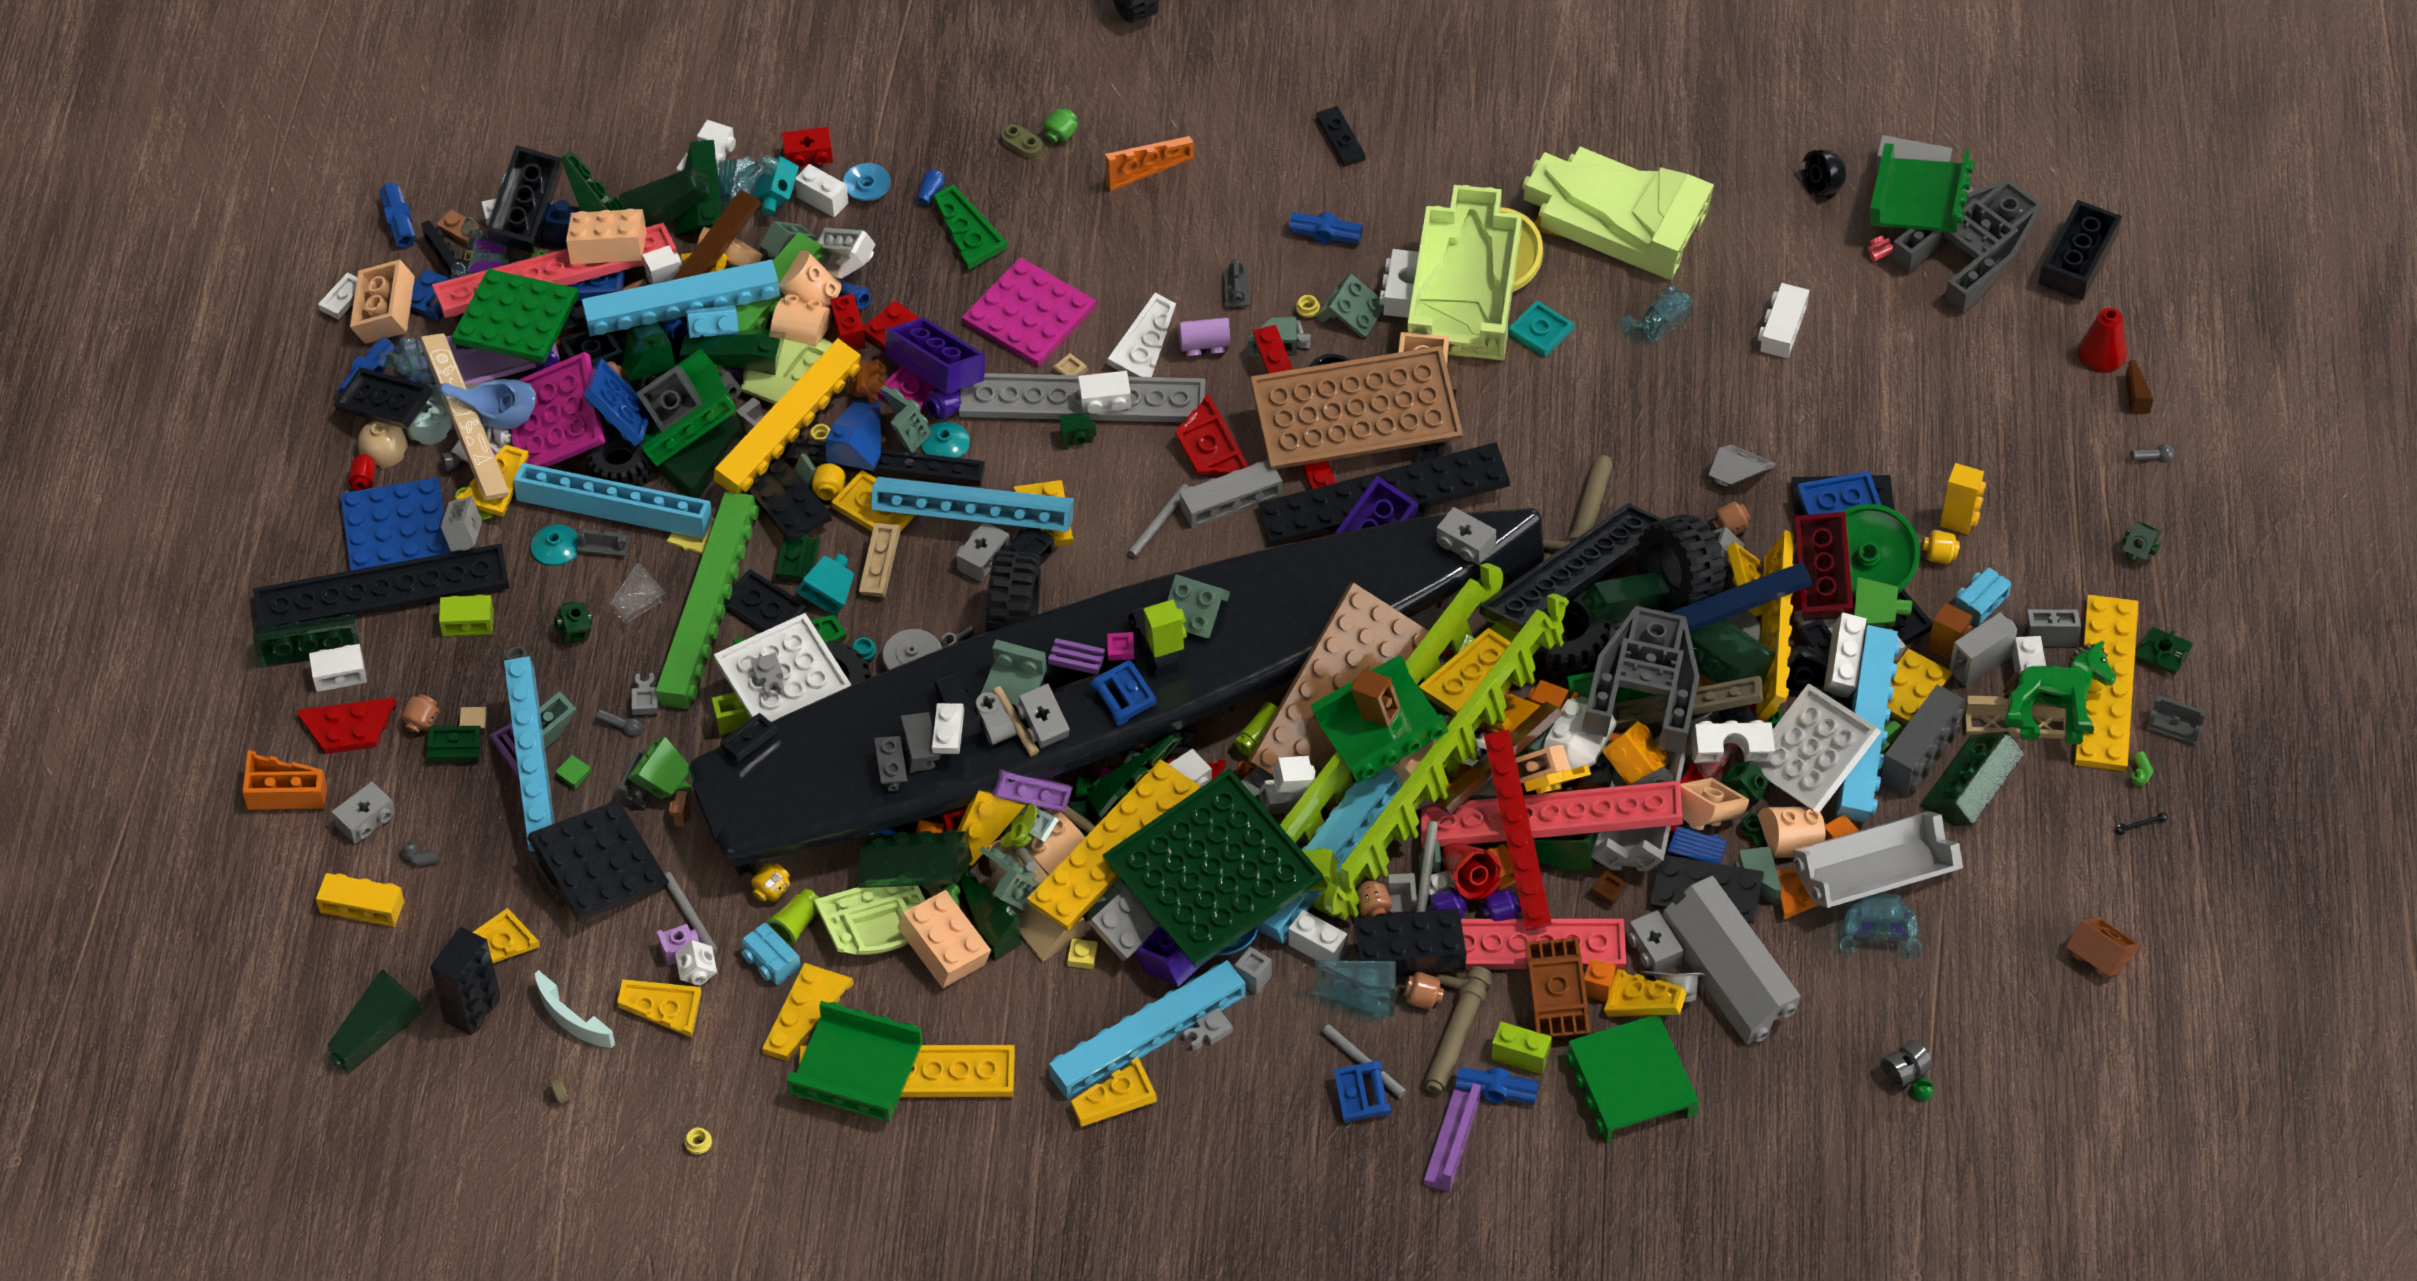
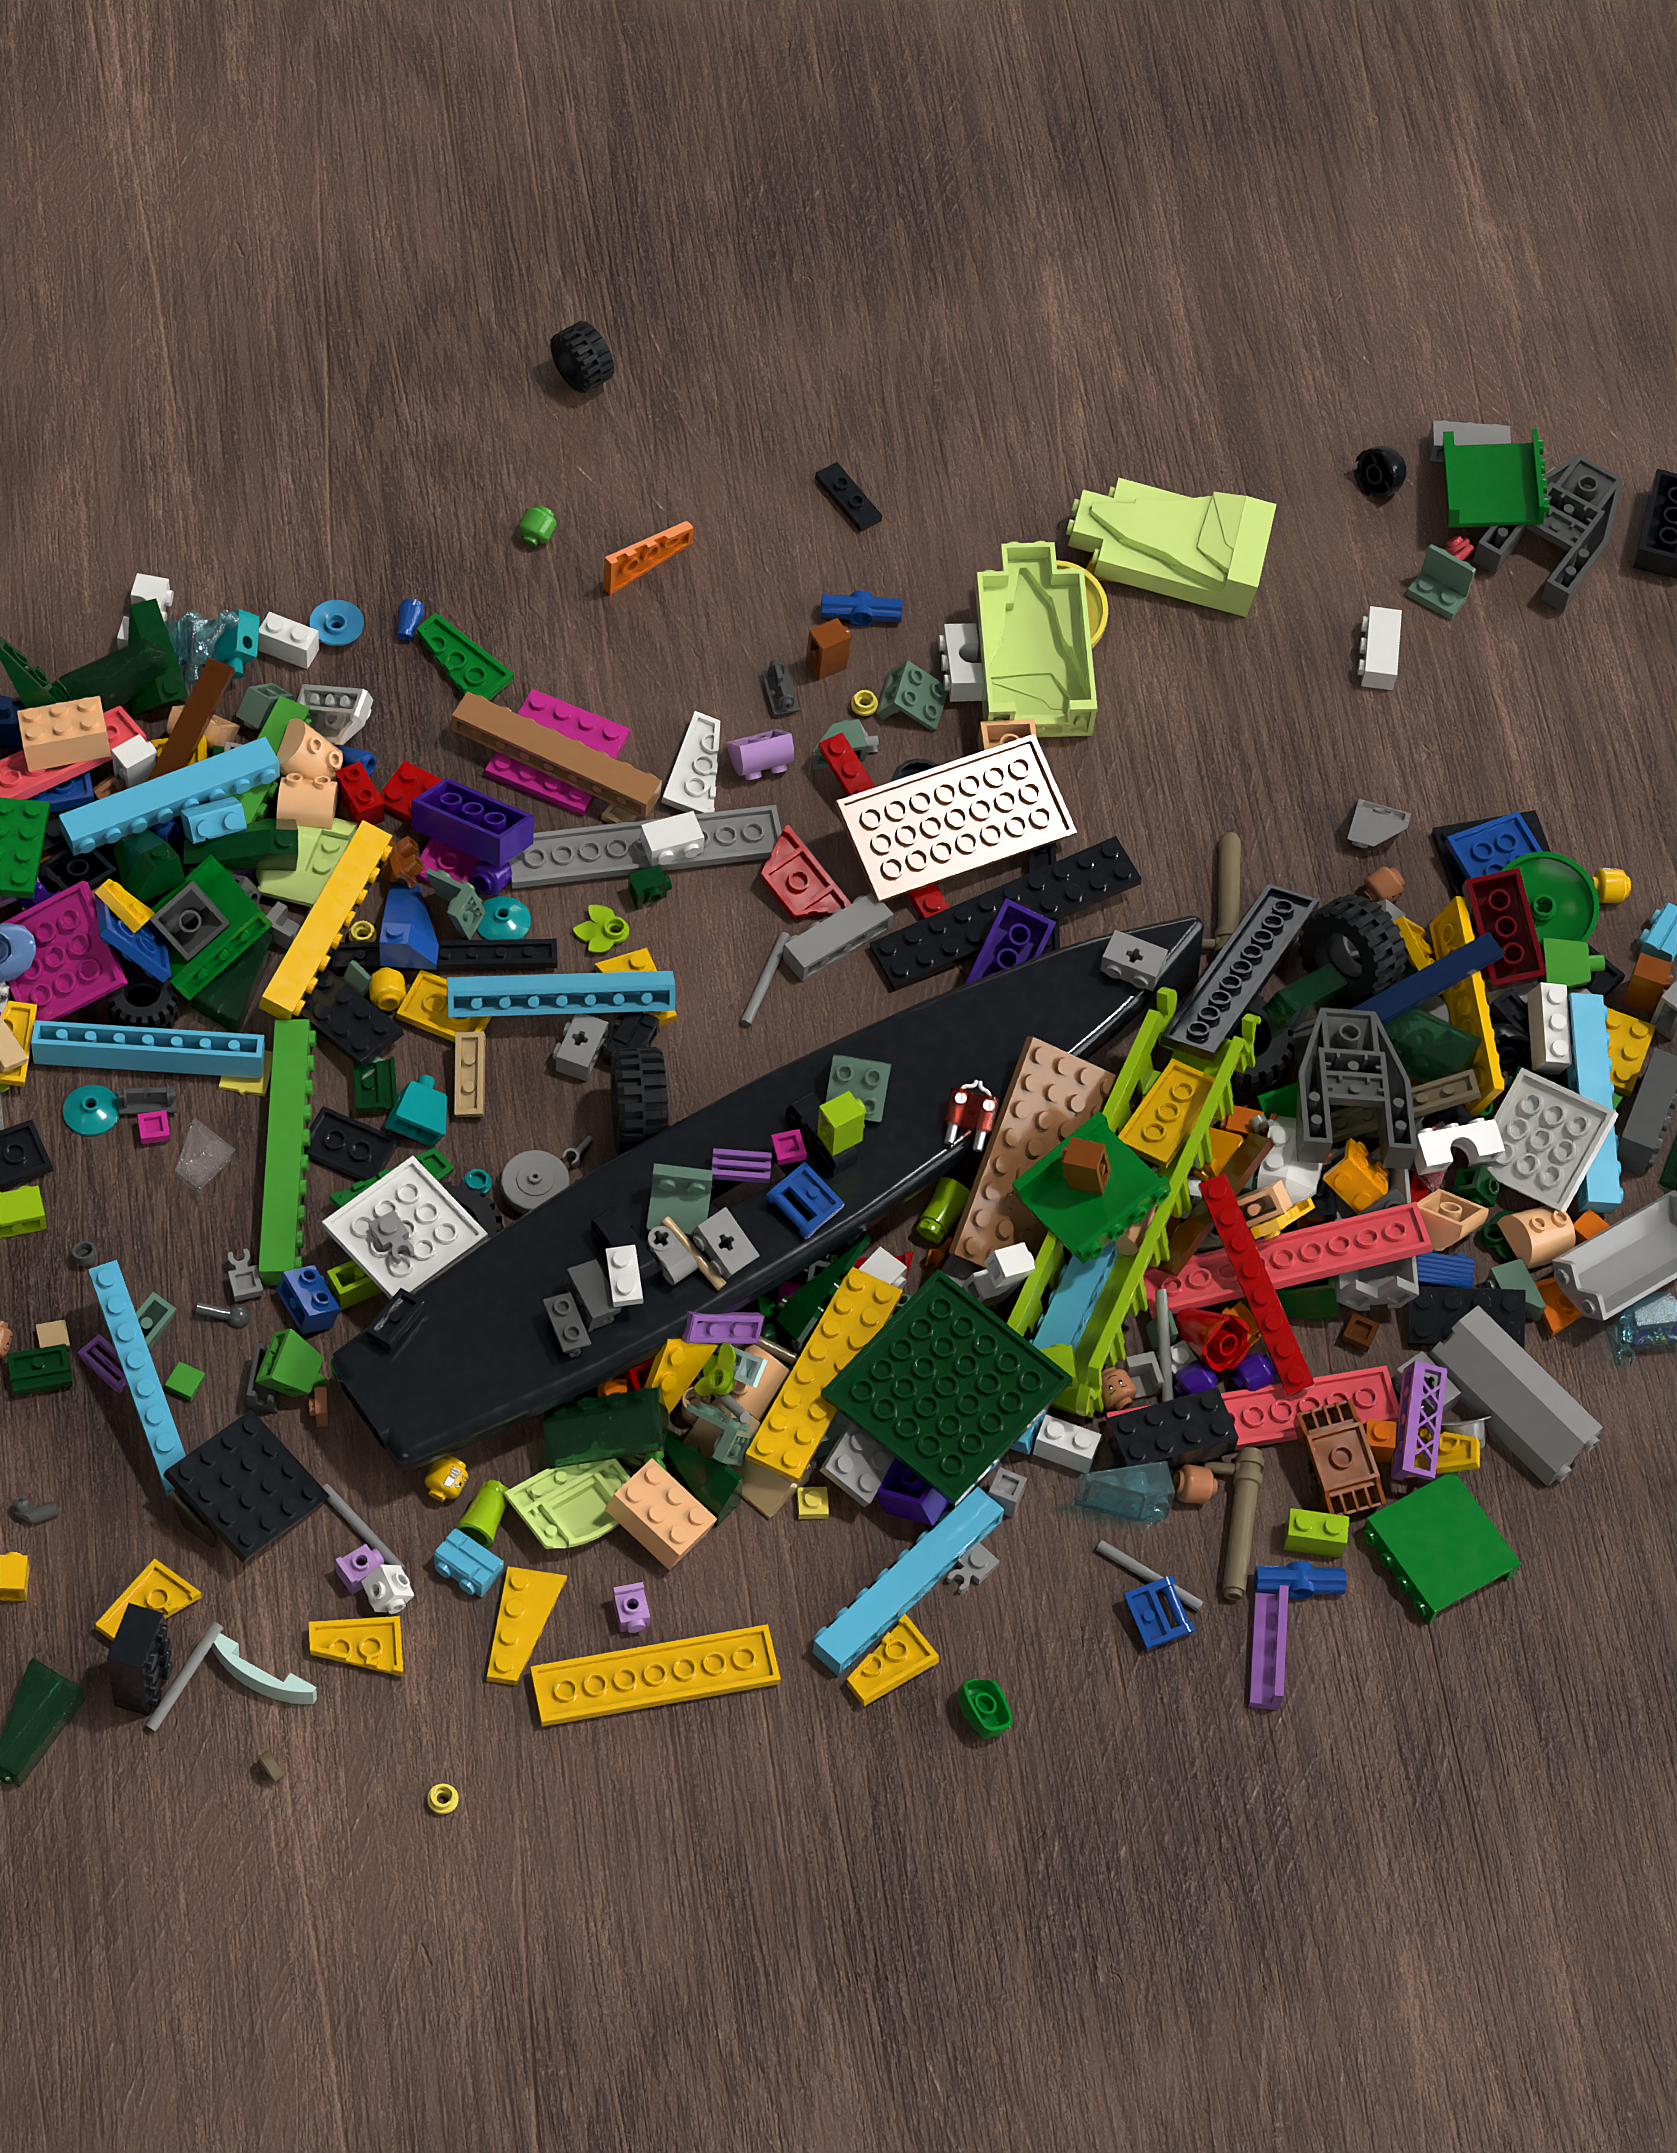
camera: 20 degrees left, 5 degrees up
dark green brick [554,602,592,644] -> none
red brick [782,126,833,168] -> none
green panel [786,1001,923,1123] -> none
olive plate [1001,124,1043,159] -> none
teal tile [1508,300,1575,358] -> none
clear light blue torso [1618,283,1693,343] -> none
yellow brick [1940,463,1986,535] -> none
none -> yellow wing [94,879,155,933]
none -> dark pink plate [137,1110,170,1144]
none -> light grey bar [146,1621,223,1731]
none -> blue brick [276,1265,340,1334]
none -> medium nougat brick [452,691,662,819]
none -> lime plate [573,905,629,953]
none -> lavender brick [612,1582,650,1633]
none -> dark orange brick [806,618,852,680]
none -> clear red piece [943,1080,1000,1152]
none -> green piece [956,1678,1013,1739]
none -> light grey hand [1249,1114,1274,1134]
none -> medium lavender fence [1391,1360,1447,1481]
none -> sand green bracket [1406,544,1476,620]

